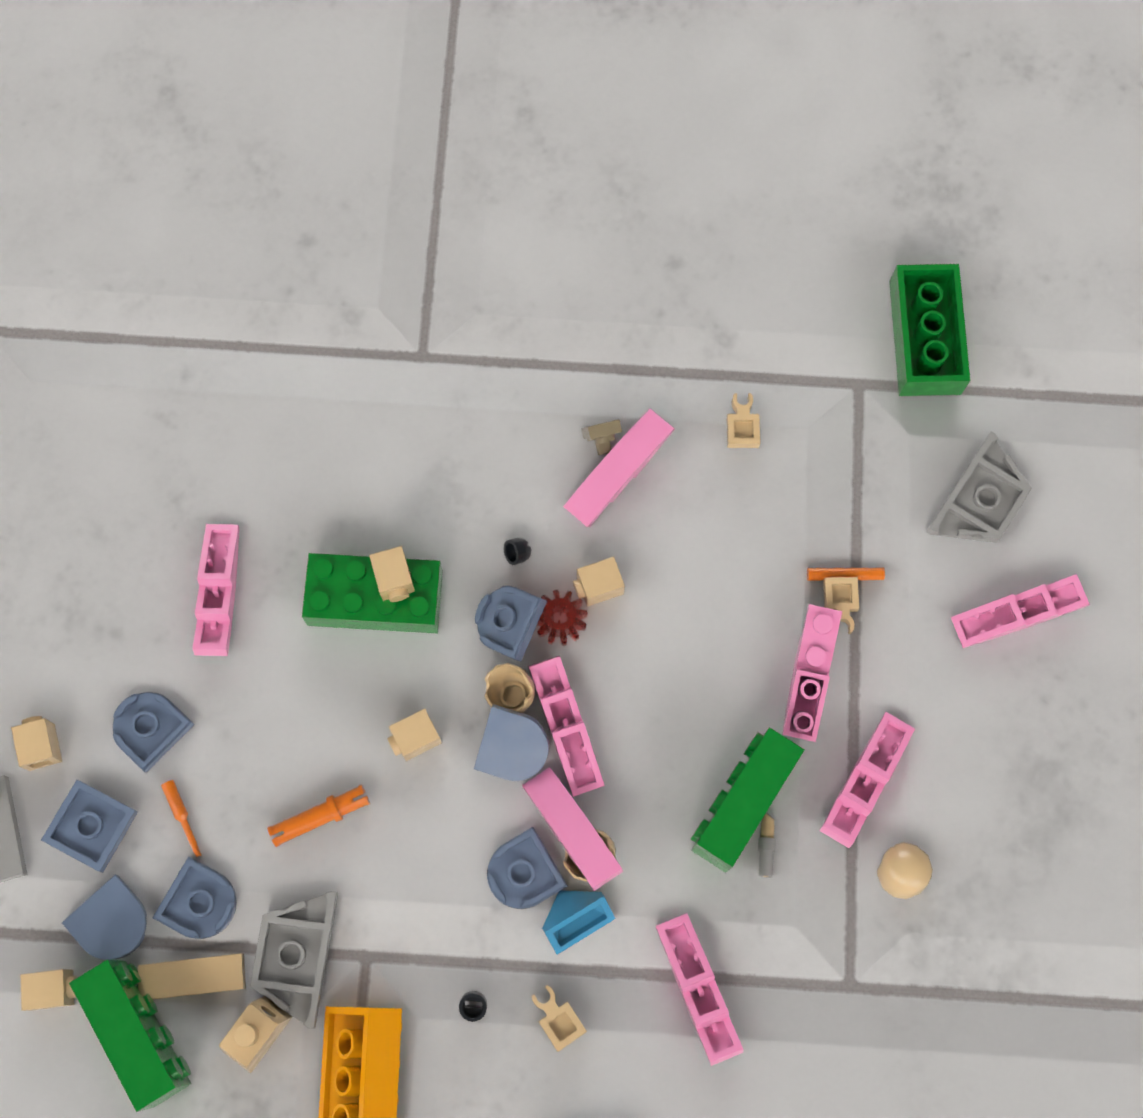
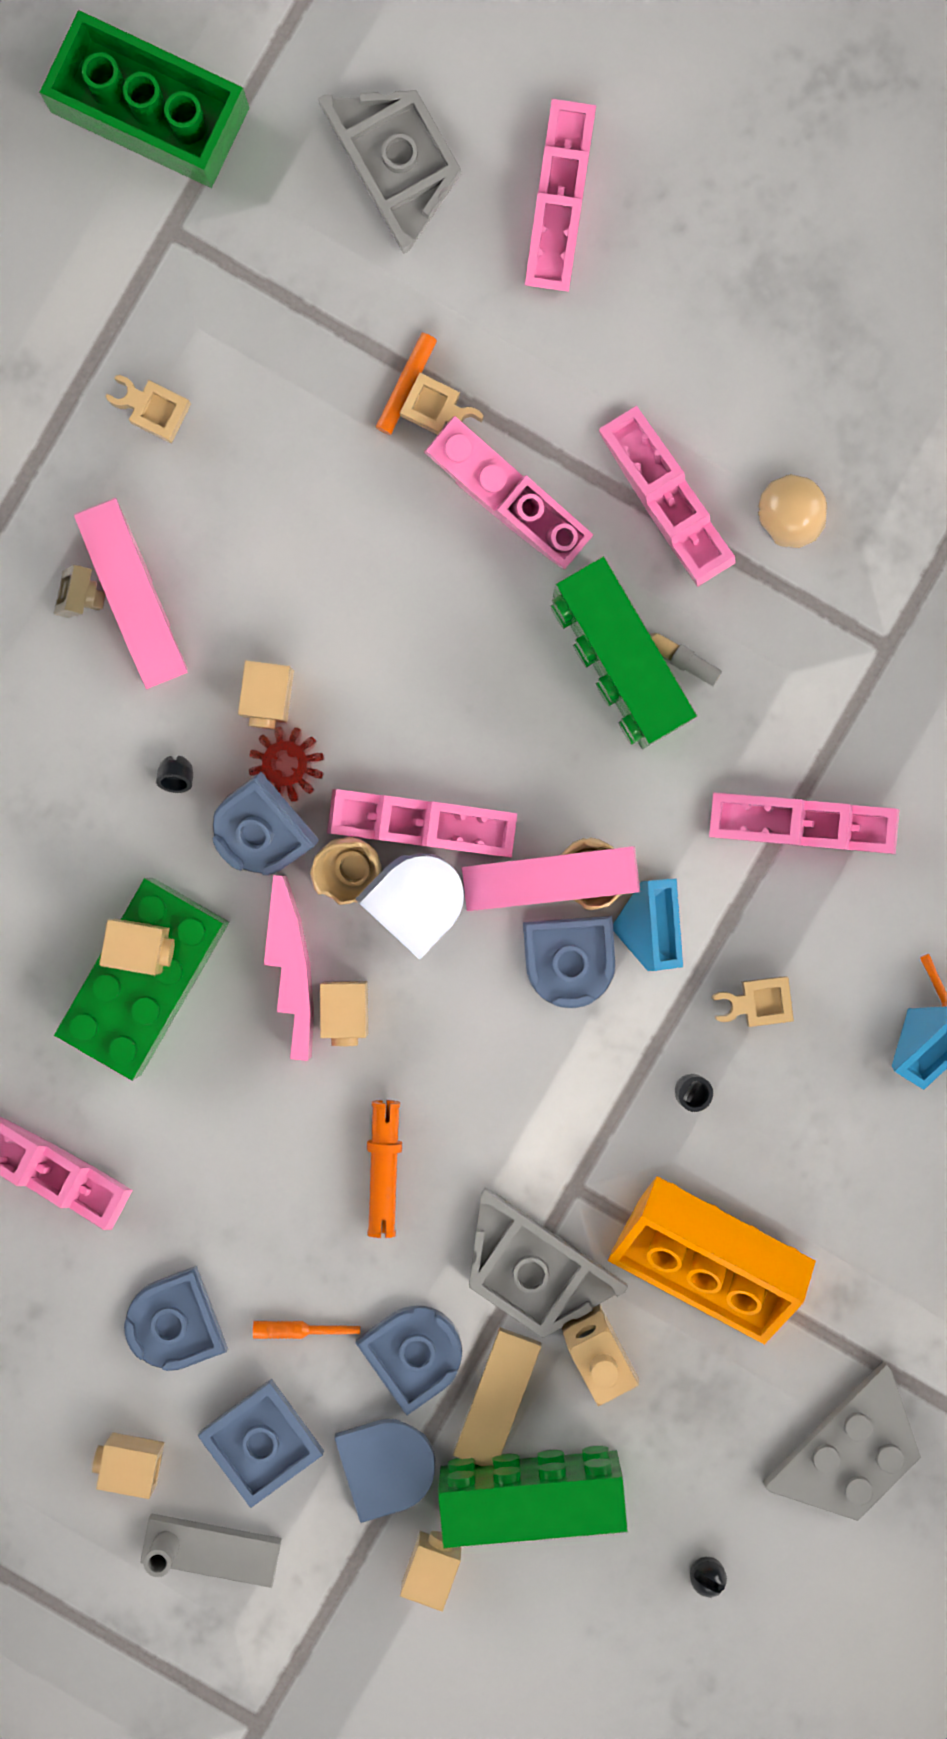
camera: 60 degrees left, 15 degrees up
none -> bright pink slope [264,875,314,1061]

